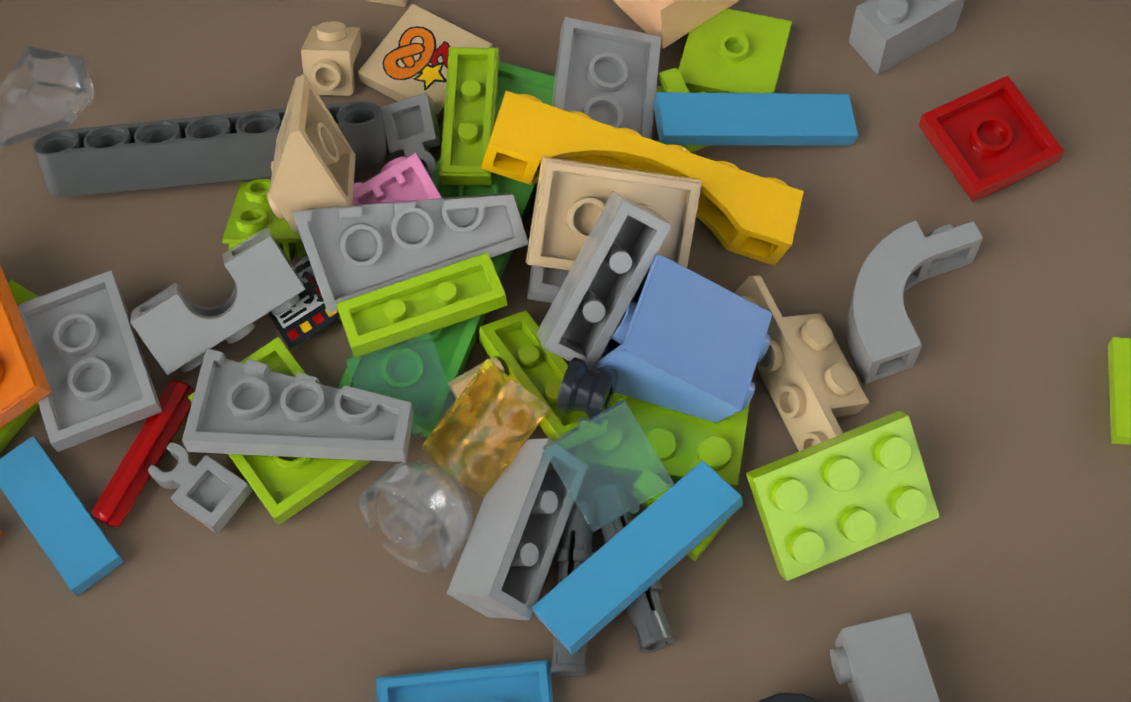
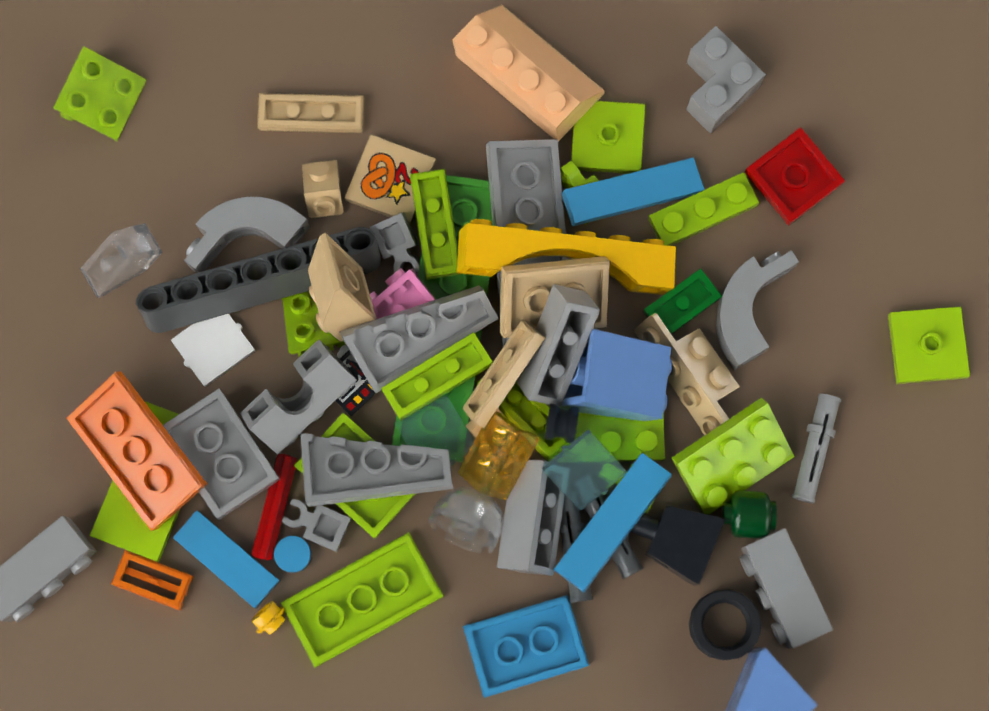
camera: 15 degrees left, 15 degrees up
none -> white piece [171,314,256,387]
none -> light grey arch [184,197,310,273]
none -> yellow plate [251,601,285,634]
none -> dark azure tile [274,536,312,573]
none -> lime tile [281,532,444,668]
none -> tan tile [463,320,545,428]
none -> black torso [631,506,725,586]
none -> green plate [643,268,722,335]
none -> lime plate [648,172,759,246]
none -> dark green head [723,491,777,539]
none -> light grey pin [792,393,841,504]

